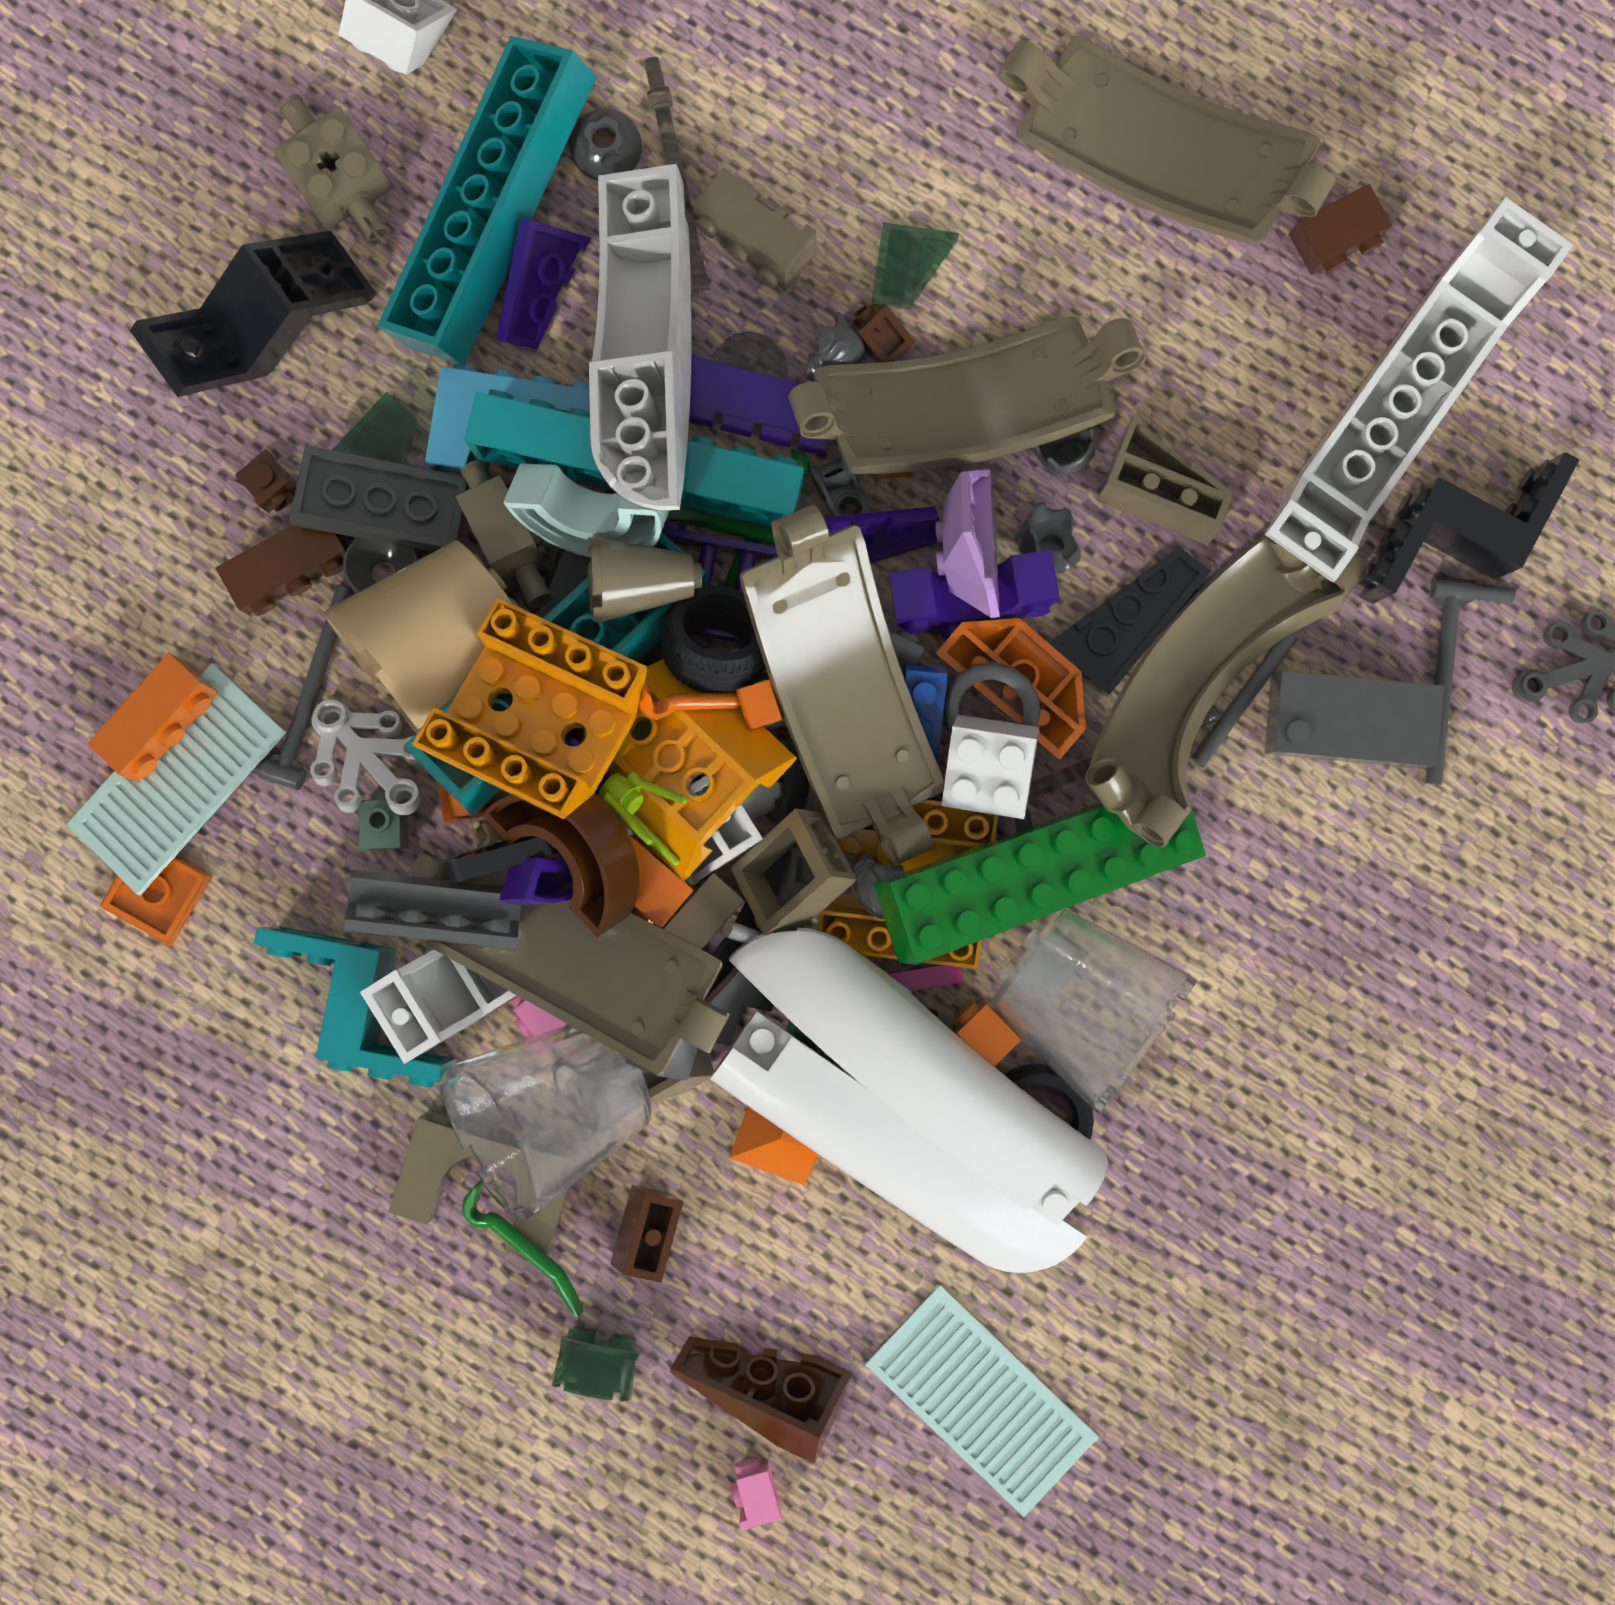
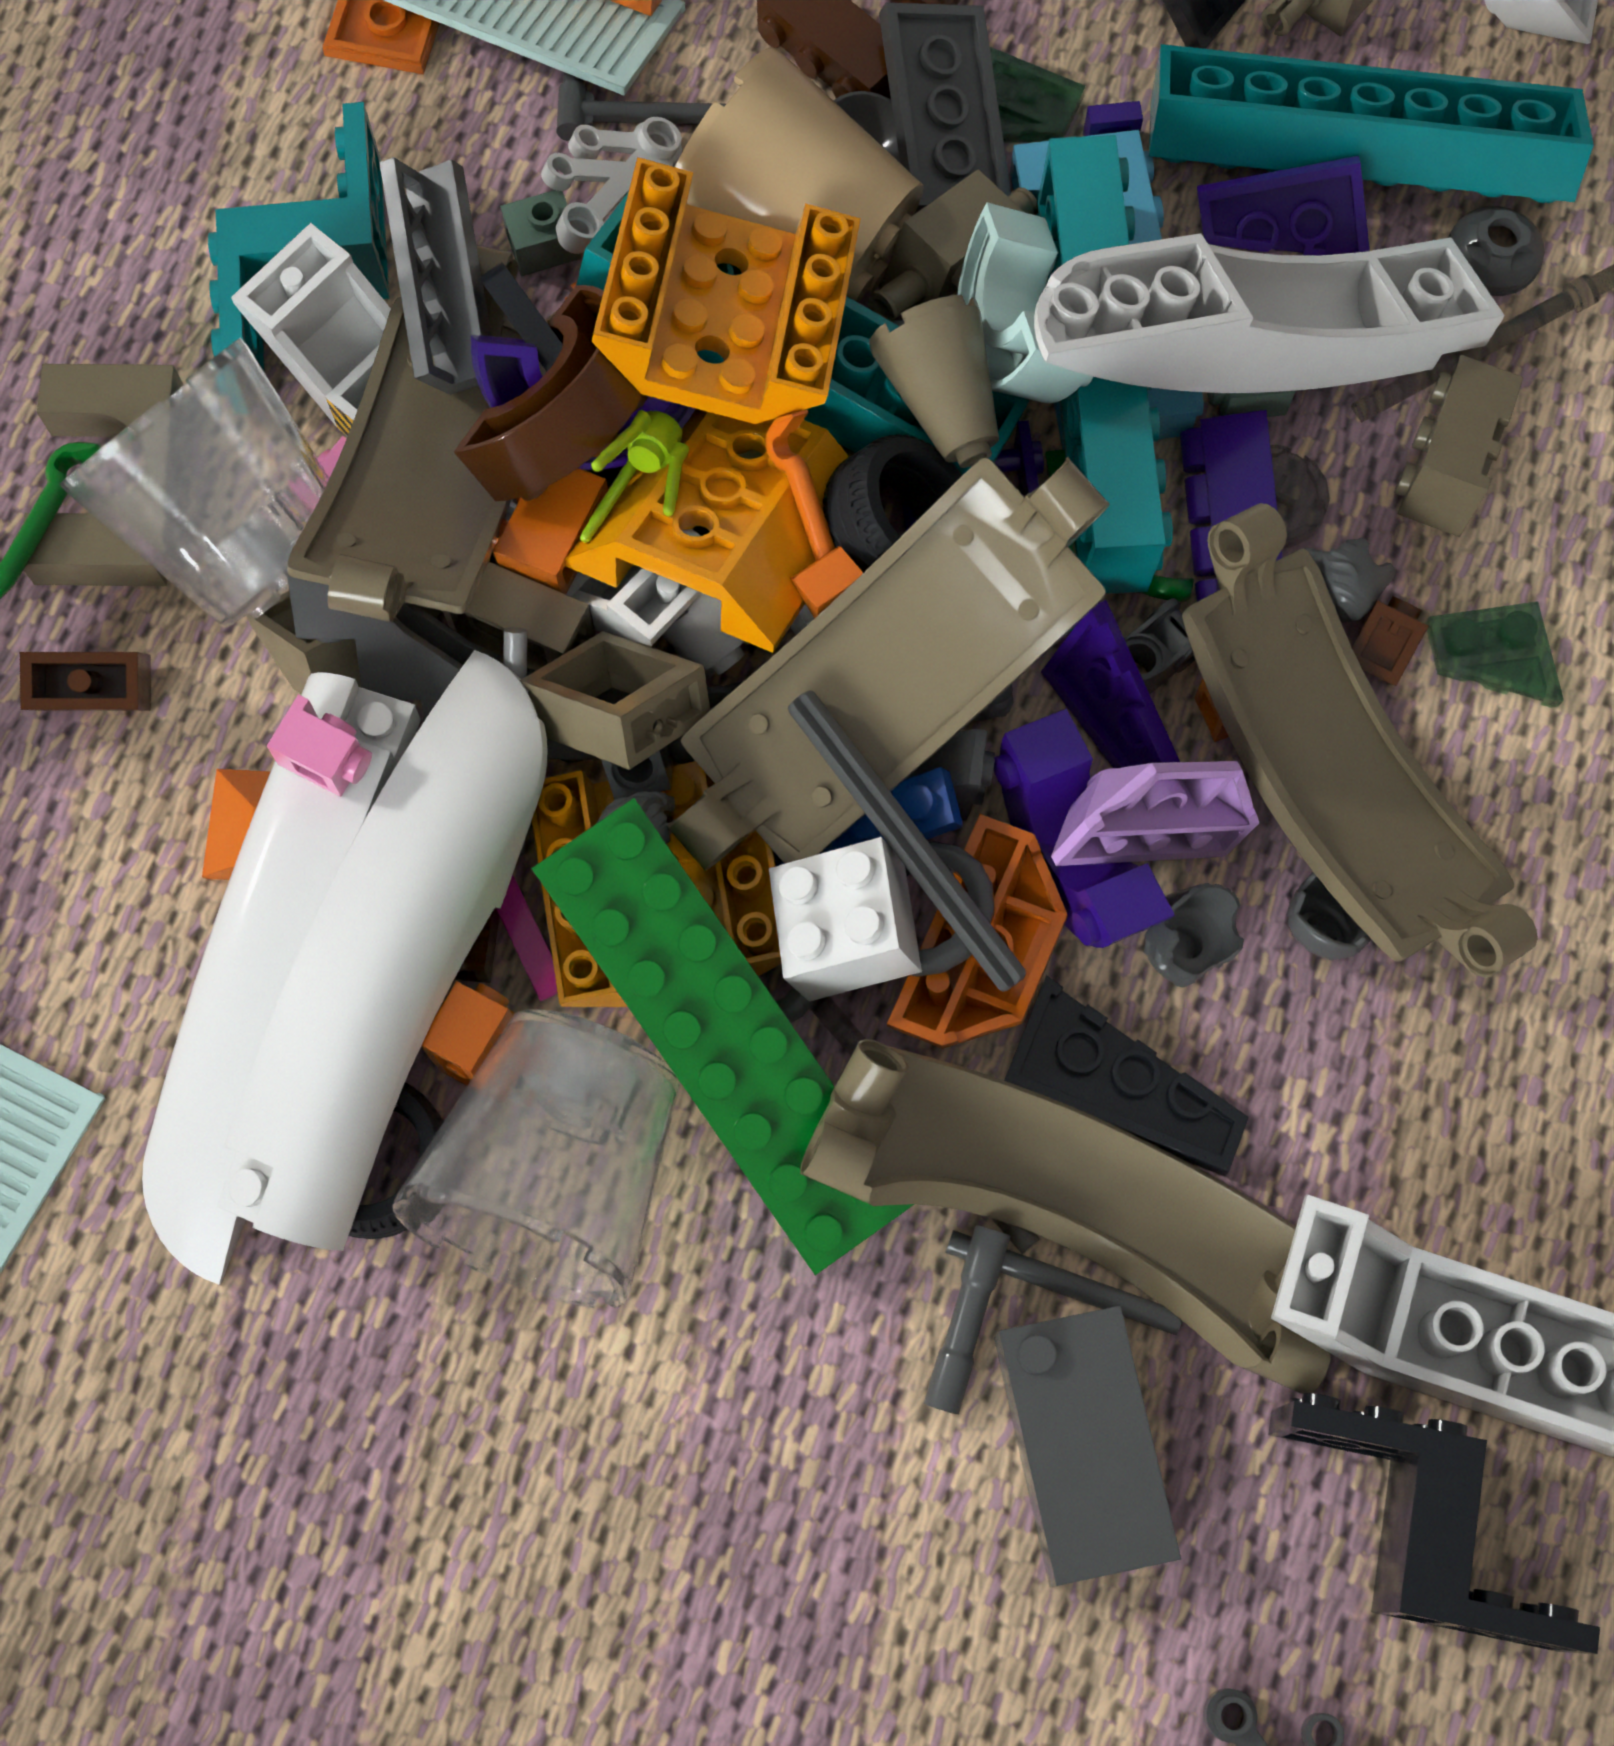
camera: 75 degrees right, 15 degrees down
dark tan wedge [1097,413,1234,545] -> none
dark grey bar [1425,576,1515,785] -> none
none -> bright pink brick [267,694,372,797]
none -> dark grey axle [788,690,1026,992]
none -> dark grey piece [924,1225,1011,1415]
none -> dark purple tile [1082,101,1143,136]

